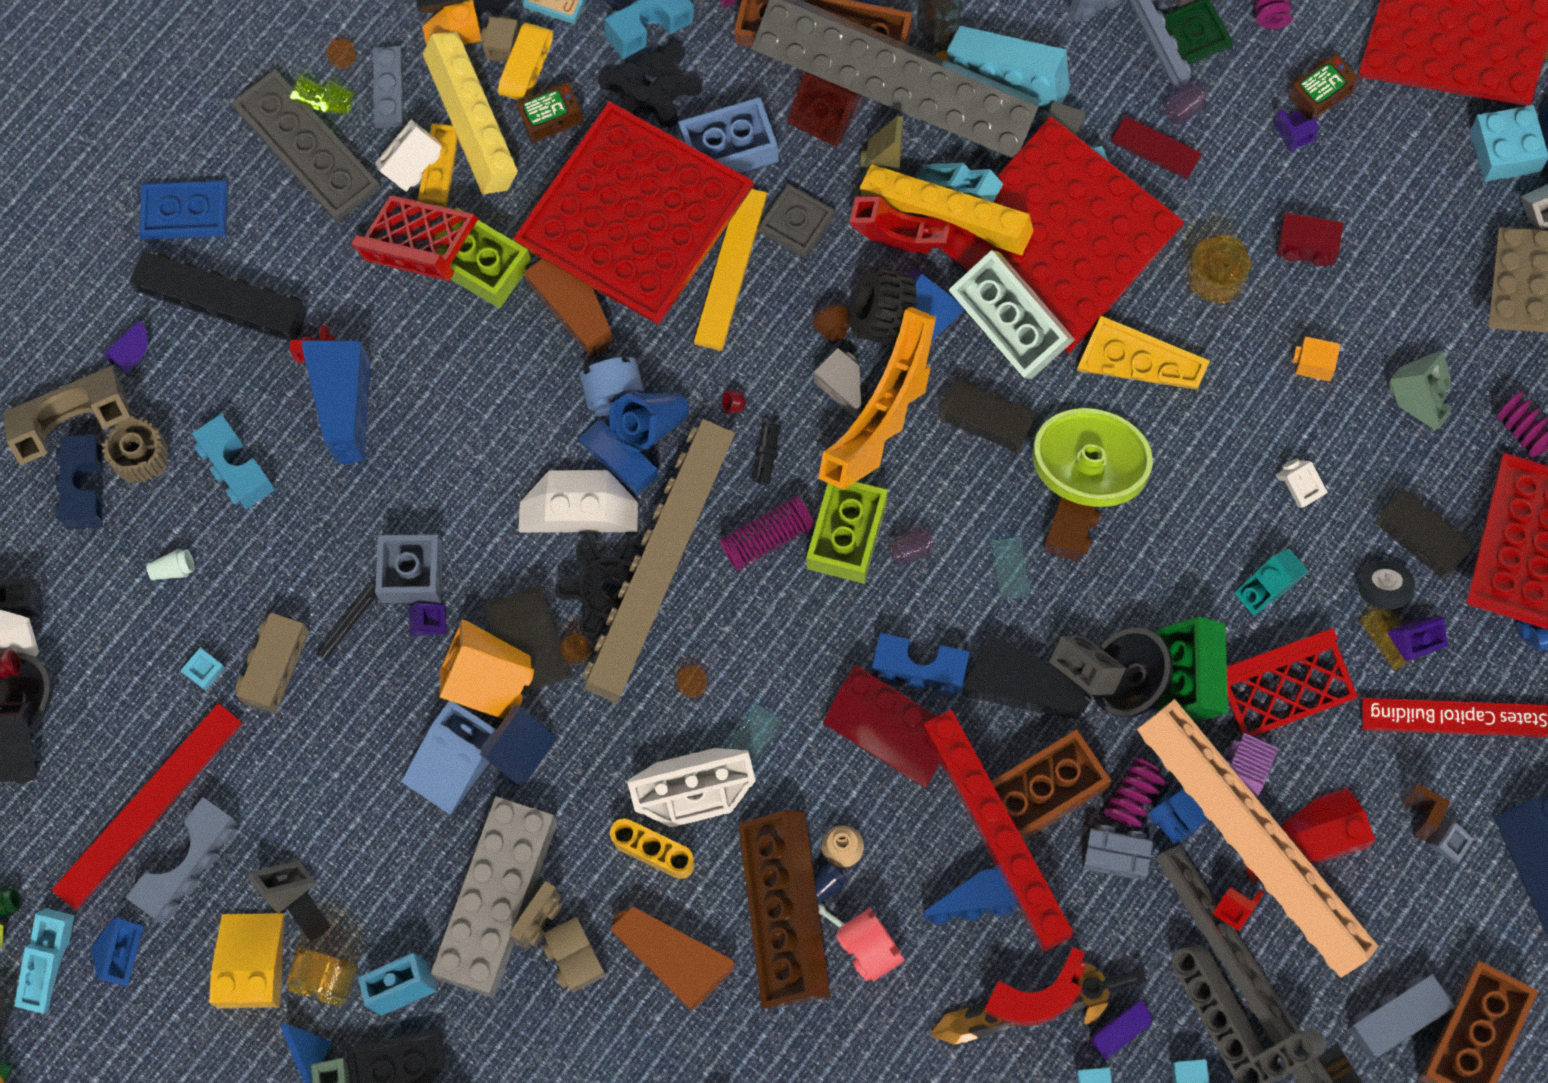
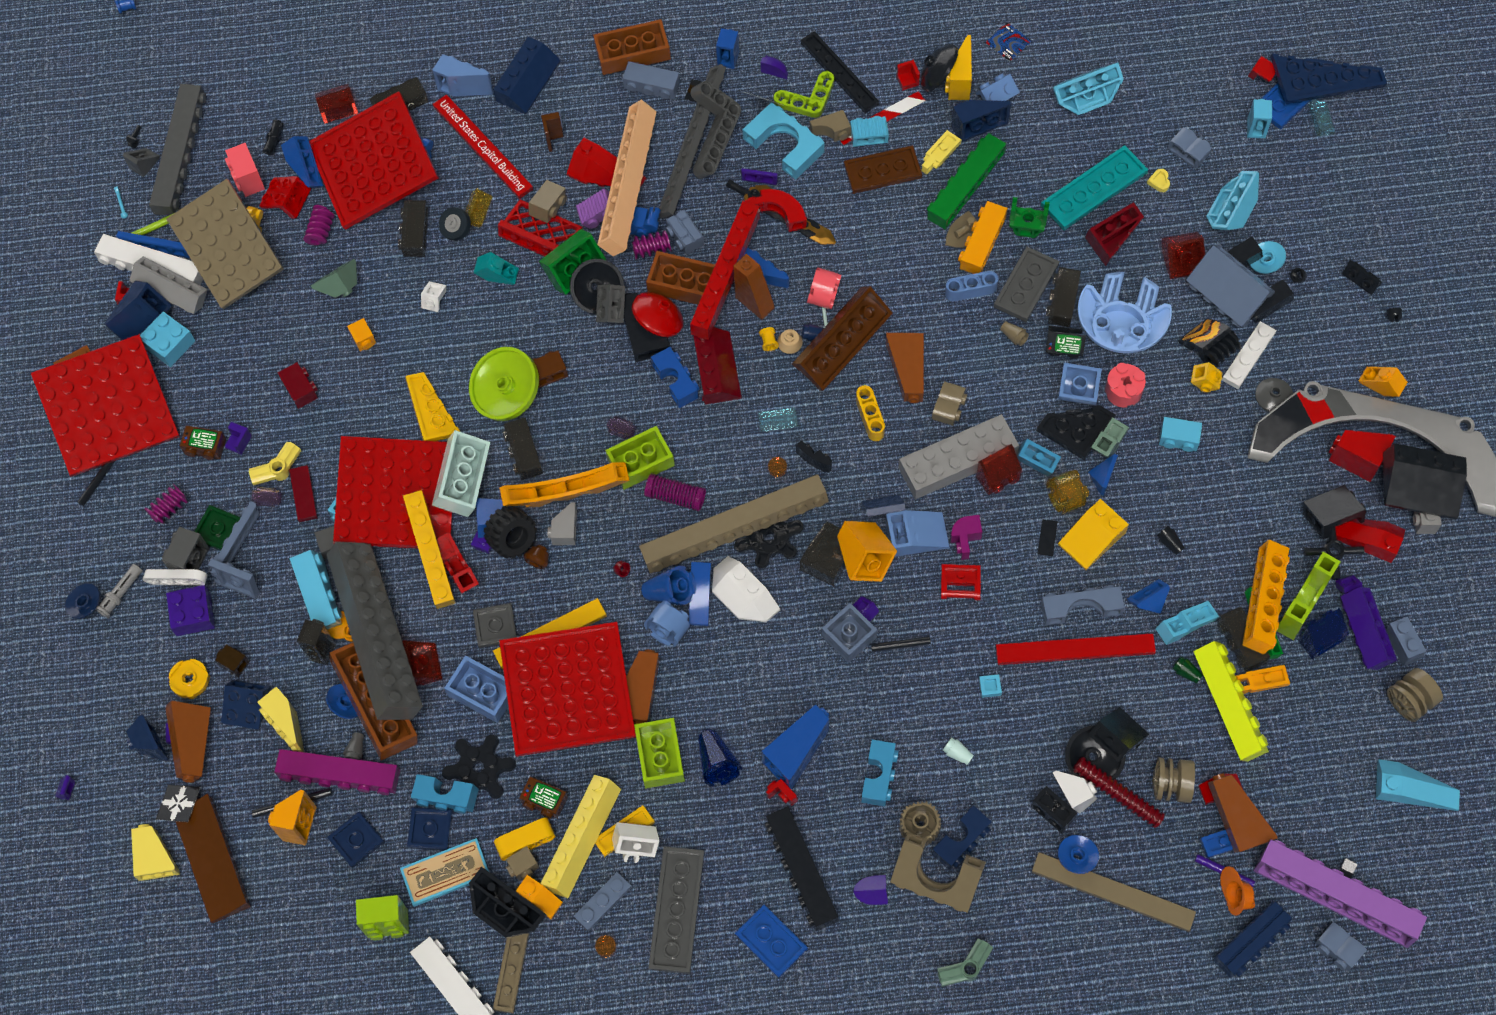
camera: 135 degrees left, 5 degrees down
dark tan brick [236,613,310,714] -> none
dark grey slope [247,860,315,913] -> none
clear neon green slope [289,74,355,114] -> none
red fence [351,195,478,281] -> none
dark tan plate [509,881,562,951] -> none
clear orange tile [560,633,590,665] -> none
white wedge [628,748,755,827] -> none
black pin [752,423,781,485] -> none
olive slope [860,116,903,176] -> none
medium azure slope [916,163,1003,202] -> none
clear light blue tile [991,537,1031,601] -> none
clear yellow brick [1188,234,1251,304] -> none
red panel [1212,887,1265,931] -> none
dark purple slope [1388,617,1448,661] -> none
none -> light yellow piece [249,442,301,485]
none -> dark tan brick [529,180,567,223]
none -> red dish [632,292,684,337]
none -> clear blue cone [698,729,742,787]
none -> dark orange slope [733,254,775,320]
none -> yellow bush [759,327,779,351]
none -> black slope [796,441,832,473]
none -> red plate [941,564,981,601]
none -> magenta brick [950,515,982,560]
none -> clear red slope [976,444,1022,495]
none -> black cone [1157,526,1185,555]

